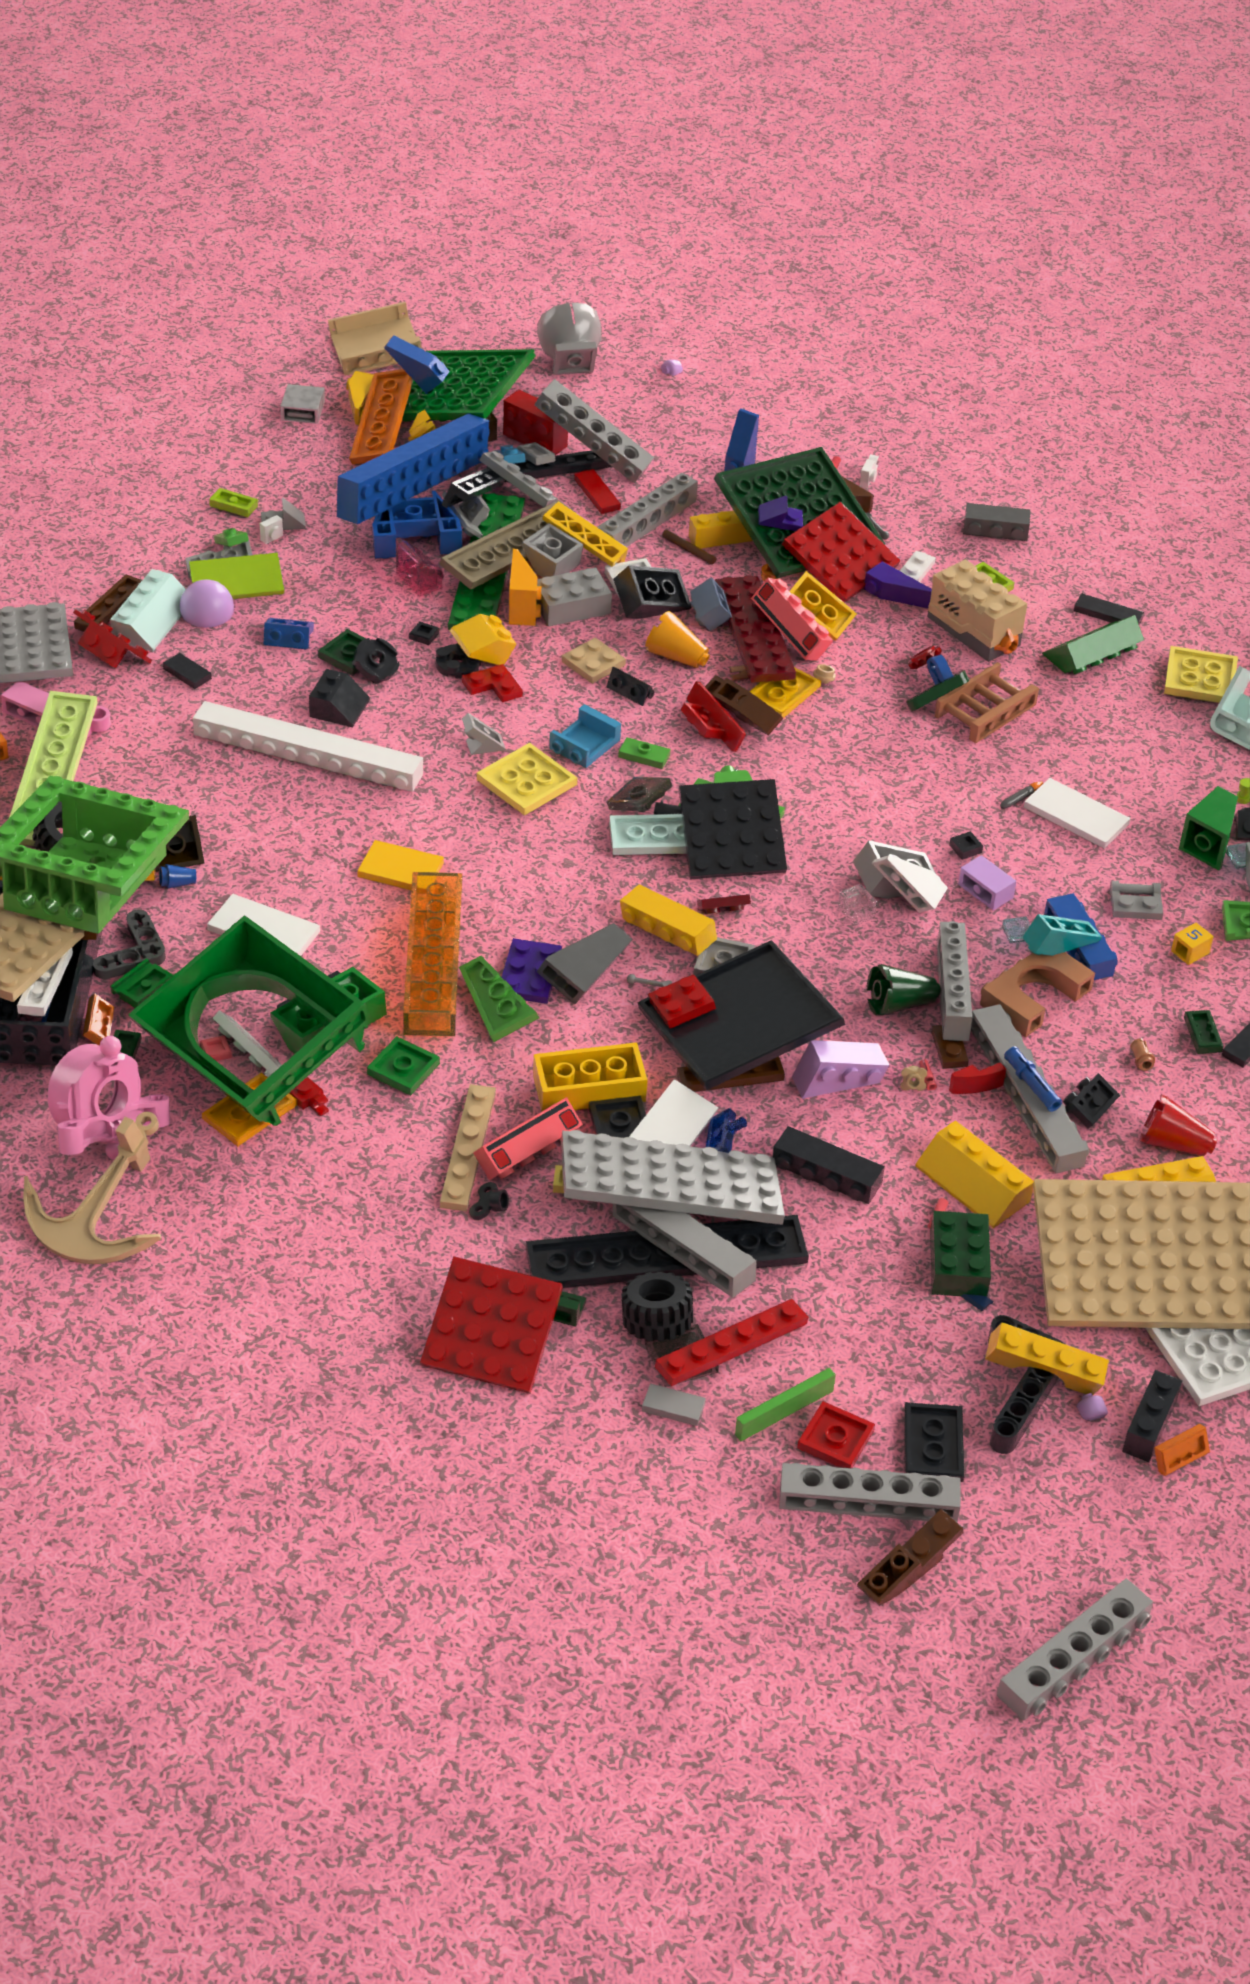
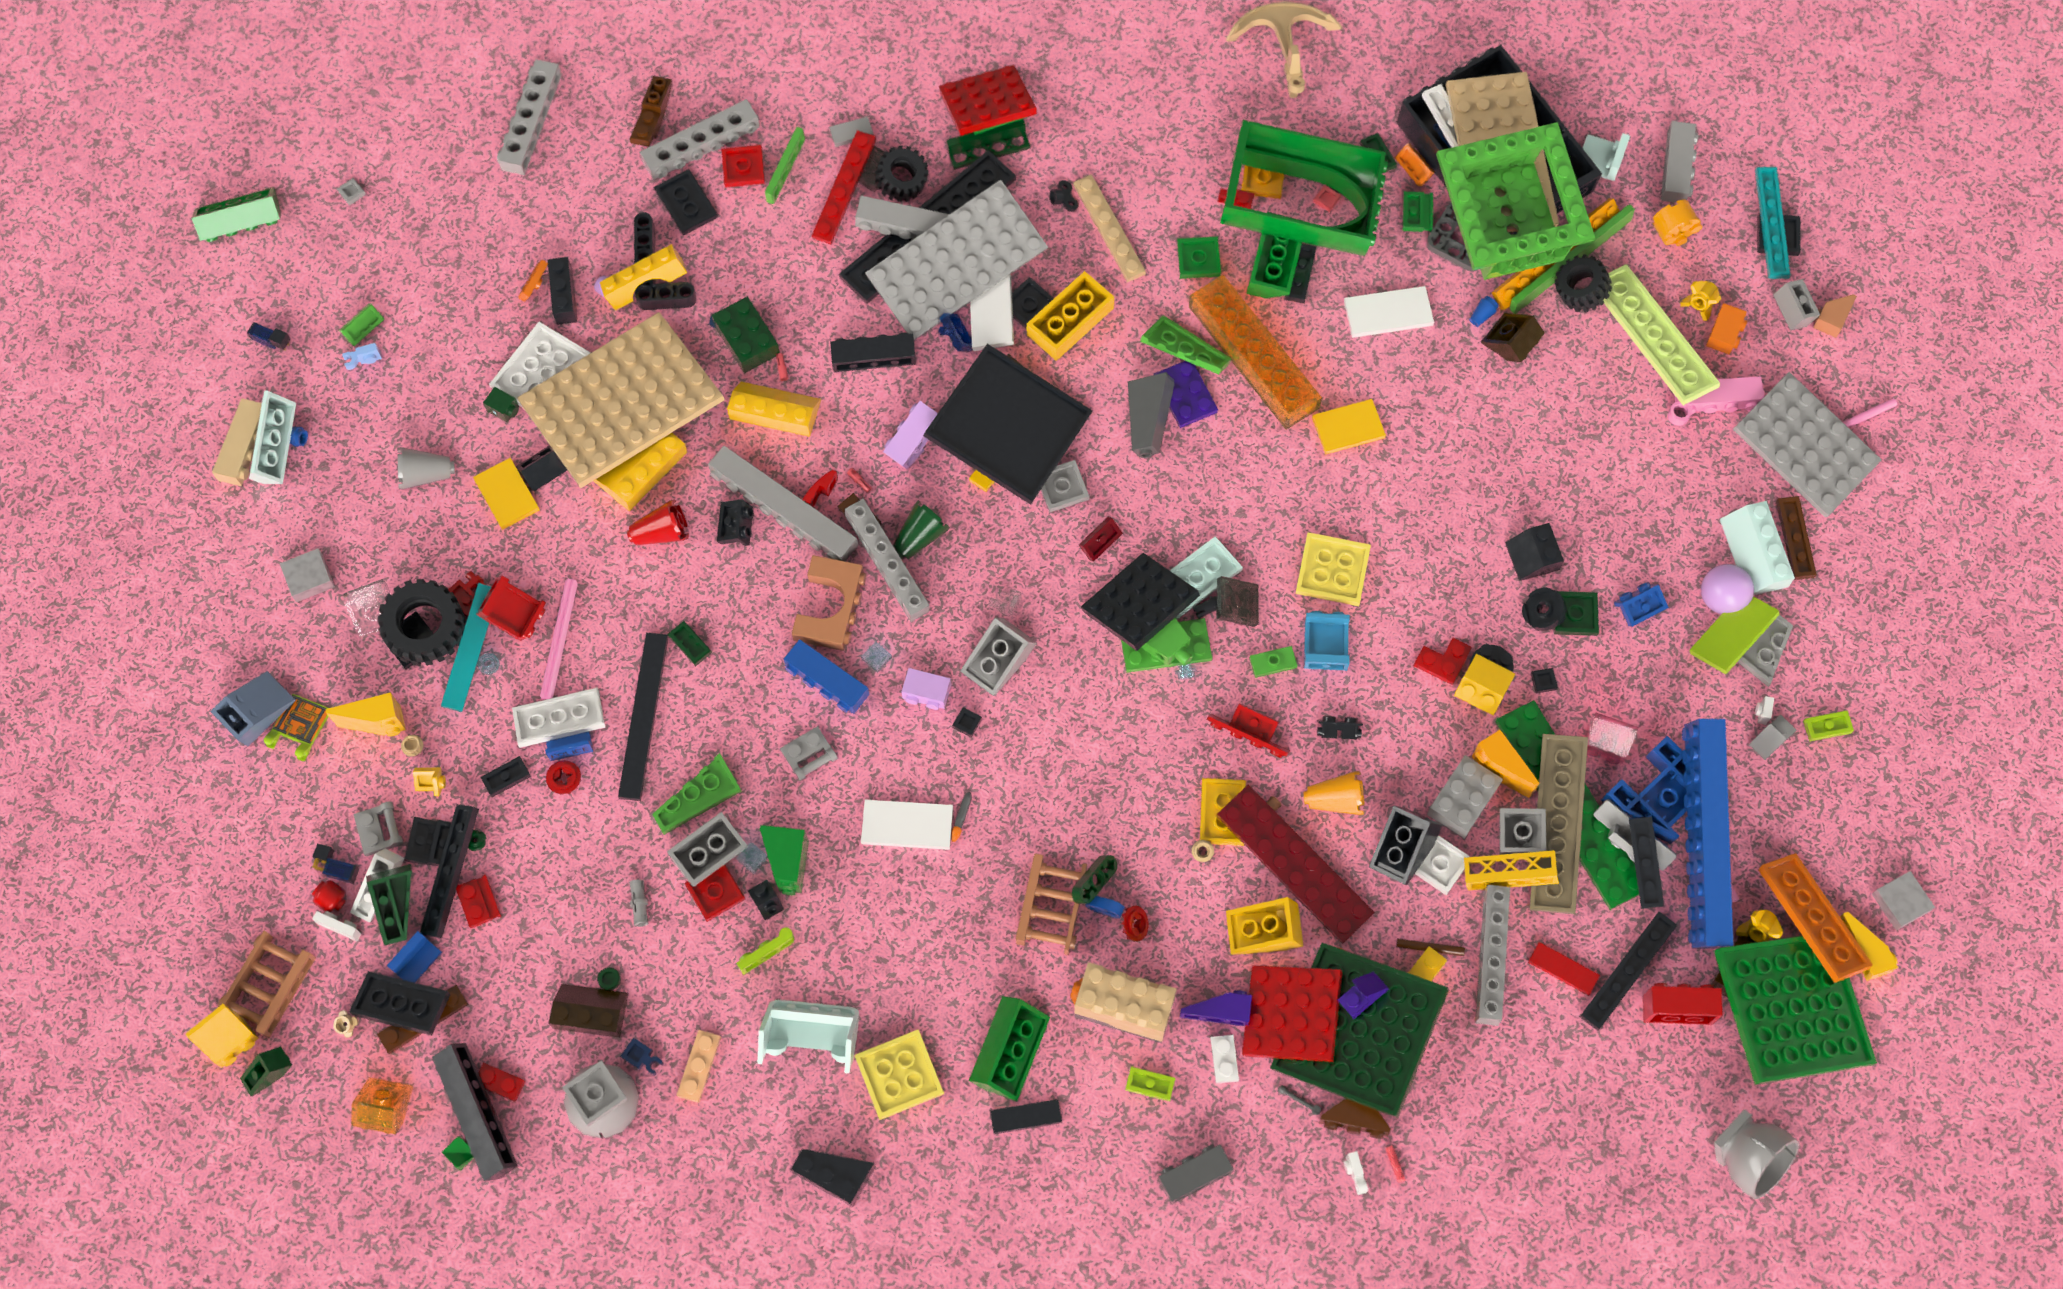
camera: 150 degrees right, 25 degrees up
bright pink piece [48,1036,170,1160] -> none
red bracket [73,609,153,668] -> none
black tile [163,653,212,689] -> none
white brick [193,701,423,792] -> none
bright green plate [213,528,249,547] -> none
white plate [213,1010,282,1077] -> none
tan panel [328,301,422,376] -> none
blue slope [384,335,450,394] -> none
light grey slope [462,713,506,755] -> none
coral brick [473,1097,583,1180] -> none
light grey plate [480,451,558,507] -> none
dark azure plate [494,445,525,463] -> none
light grey tile [517,442,555,465] -> none
light grey brick [535,379,655,483] -> none
tan plate [562,638,626,684] -> none
yellow brick [620,884,717,956] -> none
light grey hinge [627,974,672,987] -> none
red plate [648,974,716,1029] -> none
lavender piece [661,359,683,376] -> none
sand blue brick [690,577,732,631] -> none
reddish brown slope [705,675,783,736] -> none
blue slope [724,408,759,471] -> none
coral brick [751,578,833,661] -> none
white slope [872,855,948,913] -> none
tan plate [900,1066,927,1091] -> none
blue pin [1004,1046,1062,1112] -> none
teal slope [1022,914,1102,956] -> none
nougat pin [1130,1039,1155,1071] -> none
yellow brick [1171,922,1214,965] -> none

